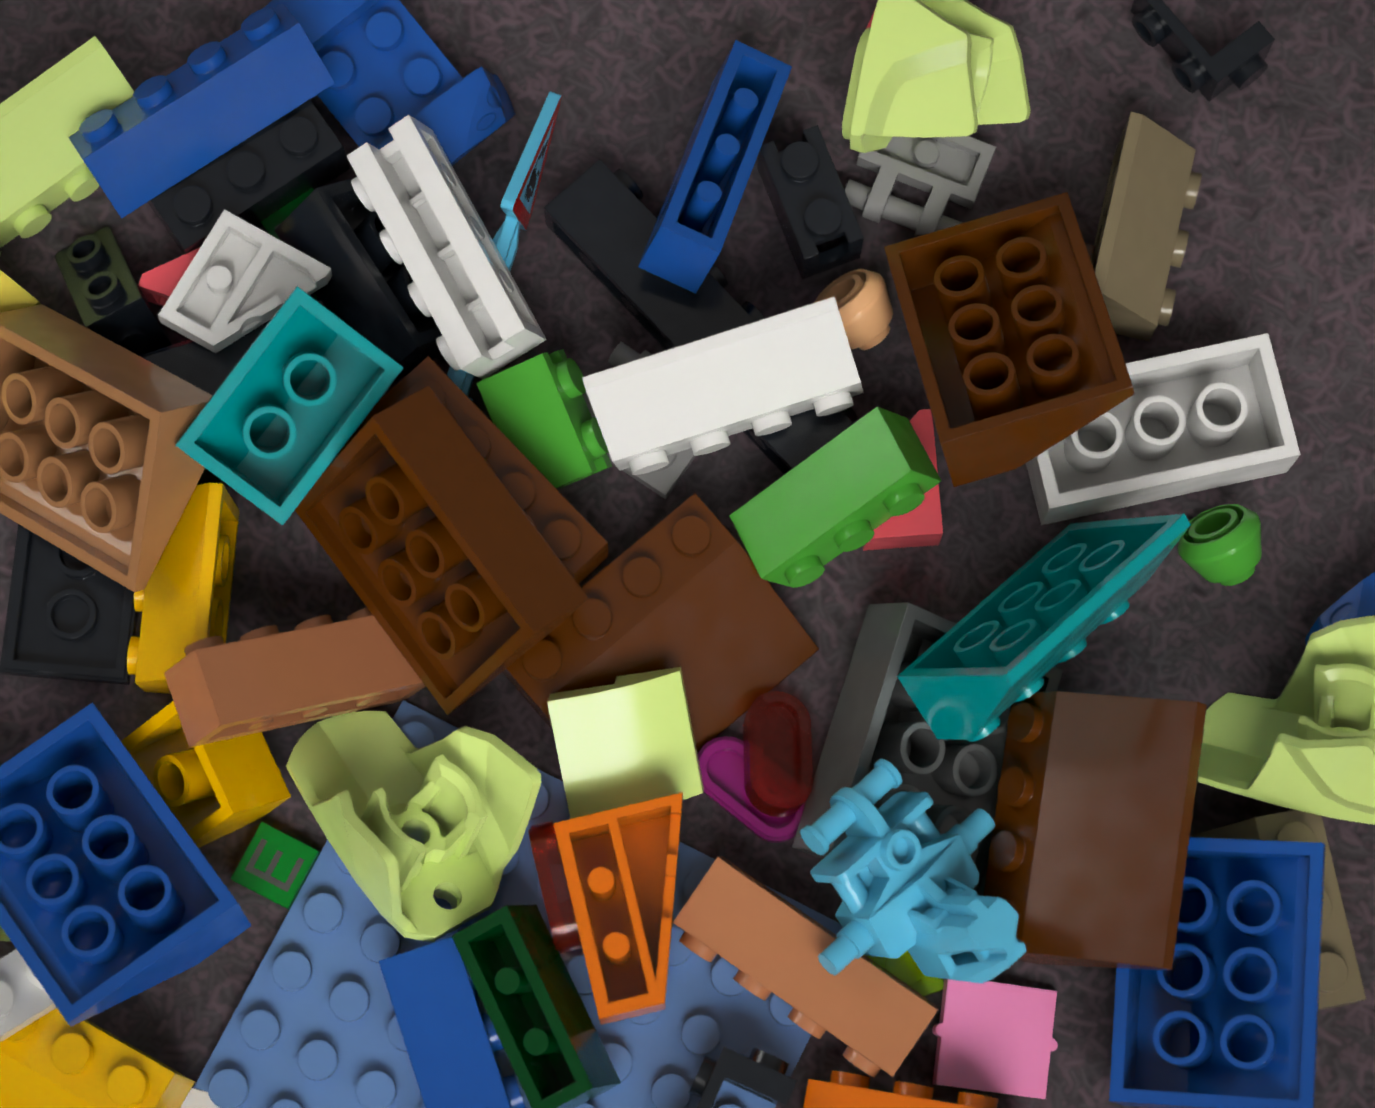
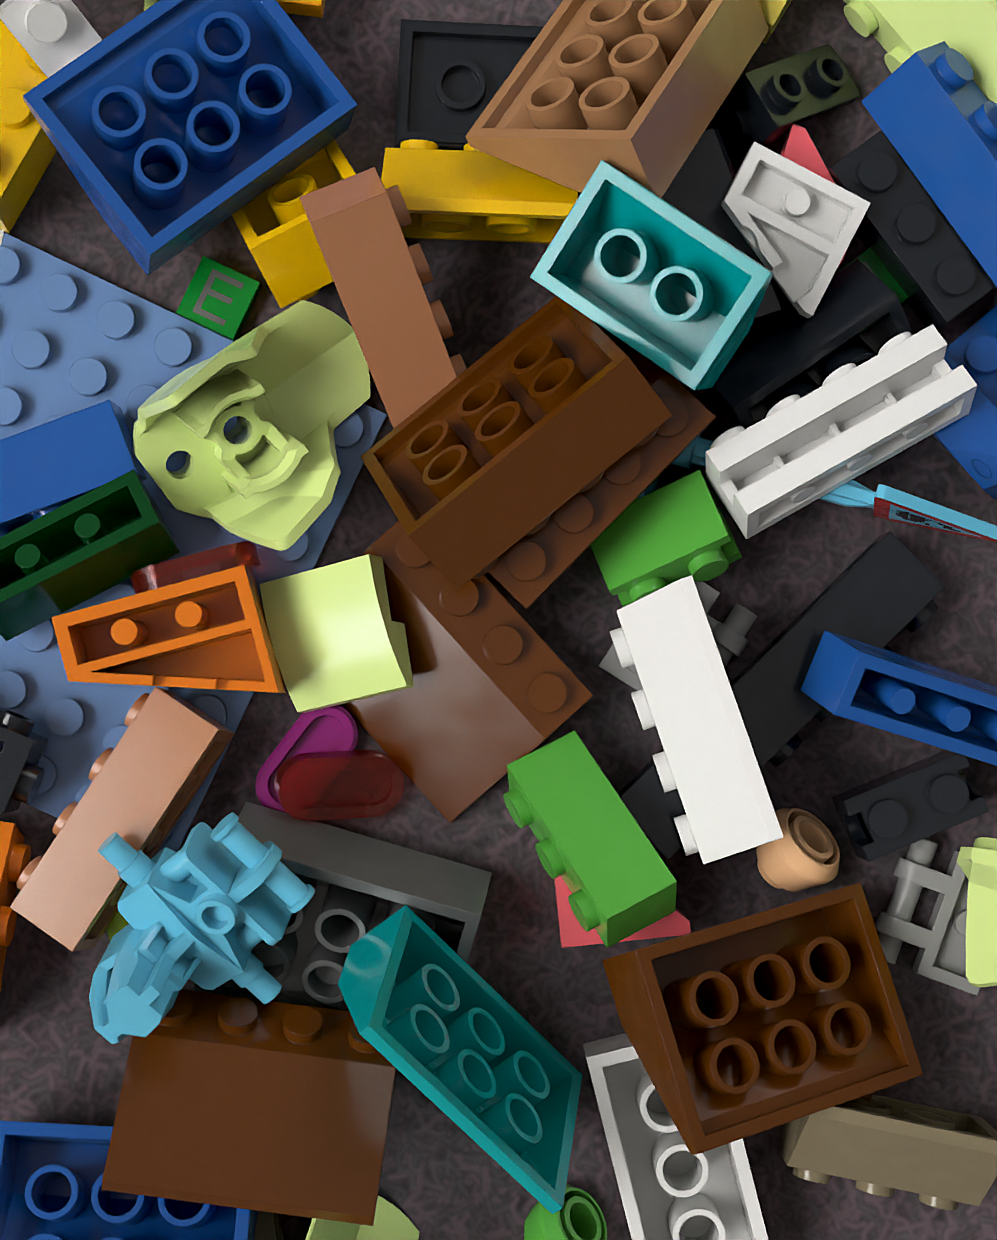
camera: 90 degrees right, 10 degrees up
bright pink piece [932,979,1058,1099] -> none

